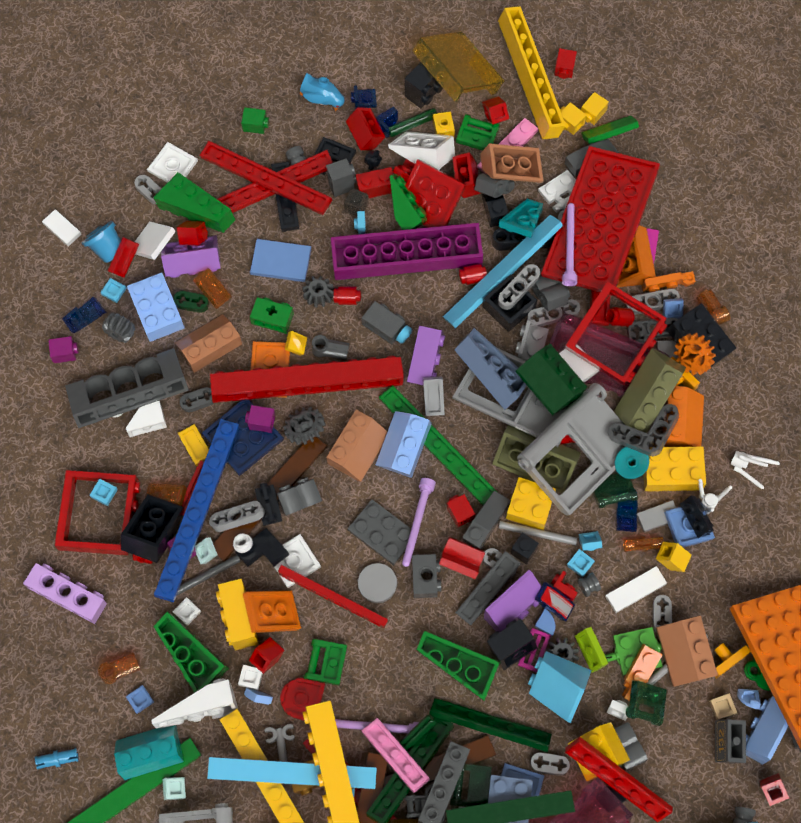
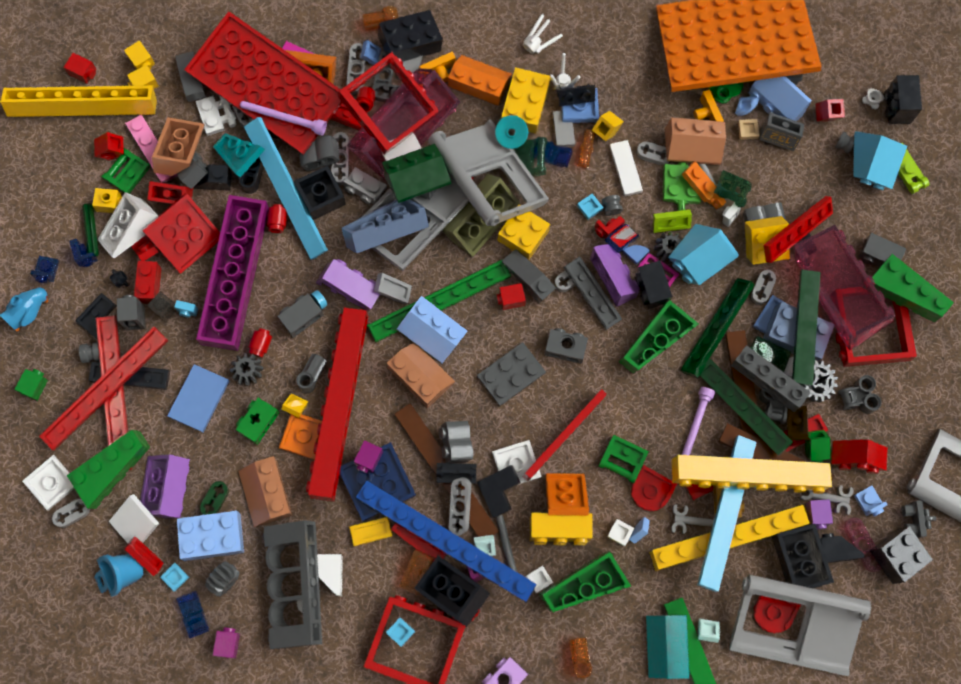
camera: 80 degrees left, 5 degrees up
white tile [42,209,81,246] -> none
medium blue tile [125,685,154,714] -> none
white wedge [152,678,238,729] -> none
red brick [176,221,208,245] -> none
dark grey beam [180,387,213,413] -> none
clear orange plate [193,268,232,309] -> none
white plate [233,534,253,553] -> none
red brick [249,637,285,674] -> none
dark grey gear [283,407,326,445] -> none
red brick [346,108,385,150] -> none
light grey tile [358,563,397,603] -> none
bright pink tile [361,718,430,793] -> none
green slope [390,174,427,230] -> none
dark green axle [399,715,436,751] -> none
lavender piece [402,478,436,567] -> none
black brick [404,55,445,109] -> none
clear yellow panel [412,31,505,102] -> none
panel [439,537,485,579] -> none
light grey beam [498,264,540,310] -> none
light grey bar [499,521,577,545] -> none
black brick [510,532,539,565] -> none
medium azure plate [579,531,602,551] -> none
green tile [581,115,639,144] -> none
dark grey beam [608,404,679,457] -> none
olive slope [614,348,686,433] -> none
orange hinge [642,271,696,293] -> none
orange gear [674,333,716,375] -> none

